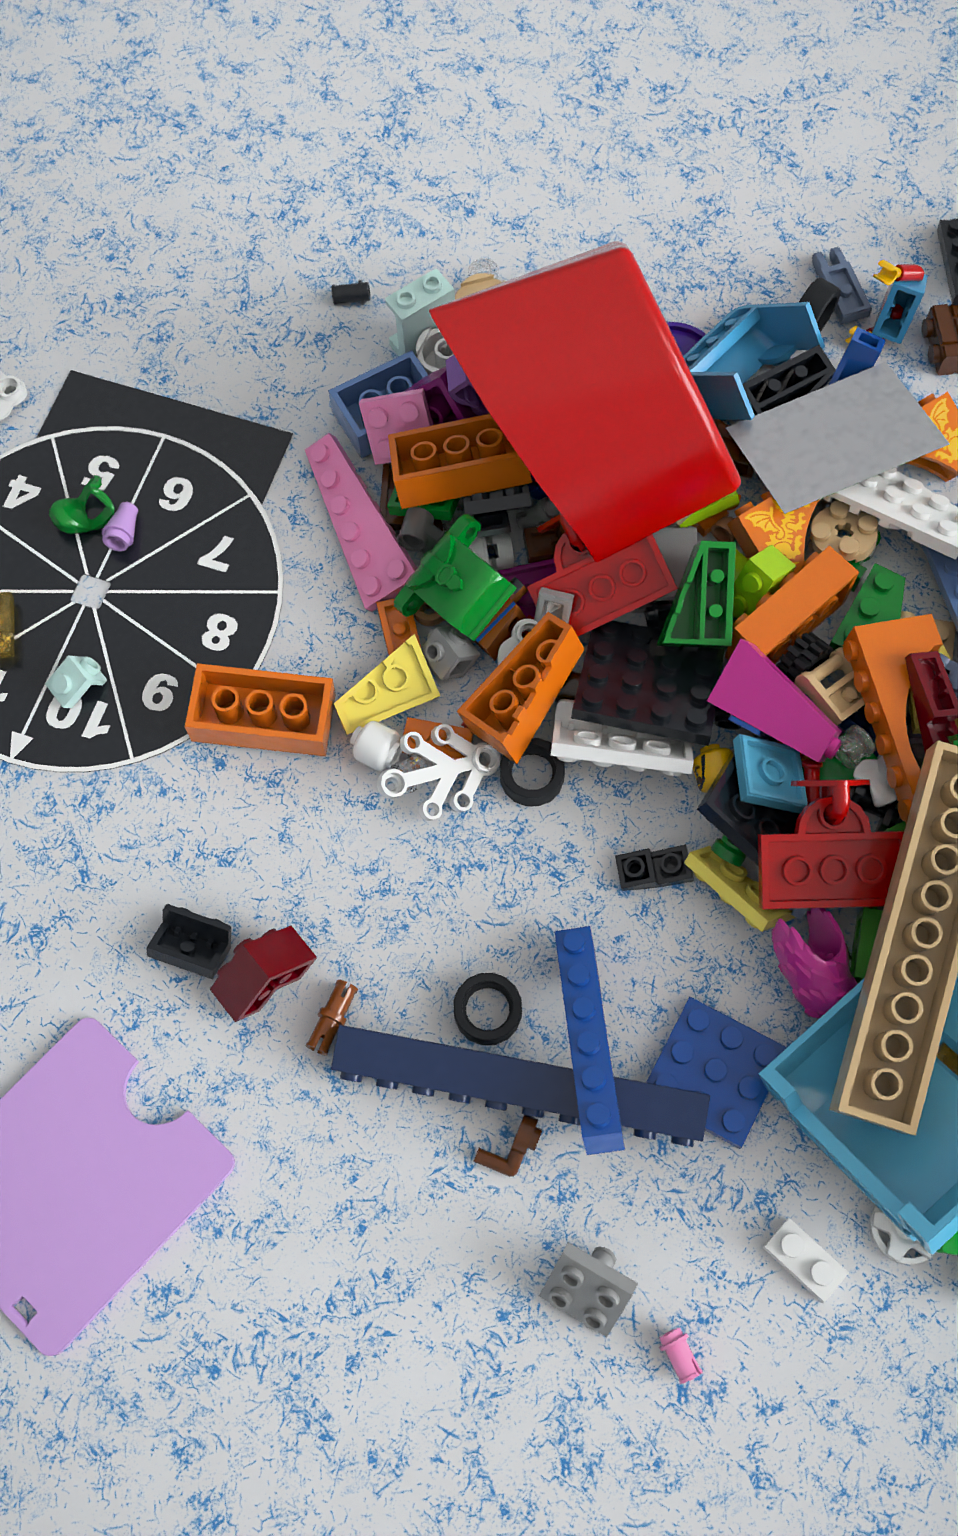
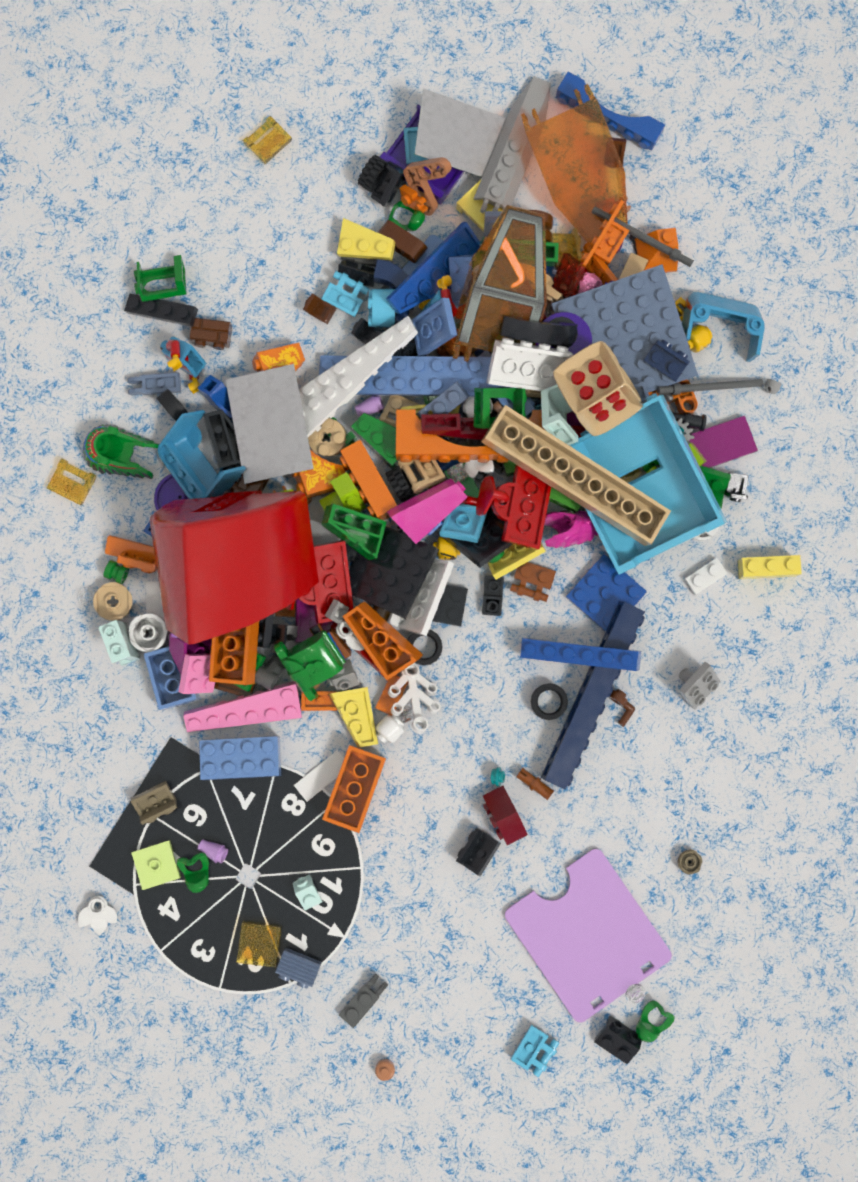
camera: 75 degrees left, 15 degrees up
black pin [331,279,371,305] -> none
bright pink pin [659,1327,703,1384] -> none
none -> clear yellow plate [47,458,96,506]
none -> green piece [83,424,159,479]
none -> dark tan bracket [131,781,177,825]
none -> yellowish green plate [131,840,181,890]
none -> medium blue brick [199,736,281,780]
none -> white sticker [294,750,344,802]
none -> lavender cone [355,395,384,416]
none -> black plate [432,585,468,627]
none -> teal plate [491,767,505,787]
none -> dark orange plate [510,562,556,602]
none -> dark tan plate [678,850,702,875]
none -> light yellow brick [738,555,802,579]

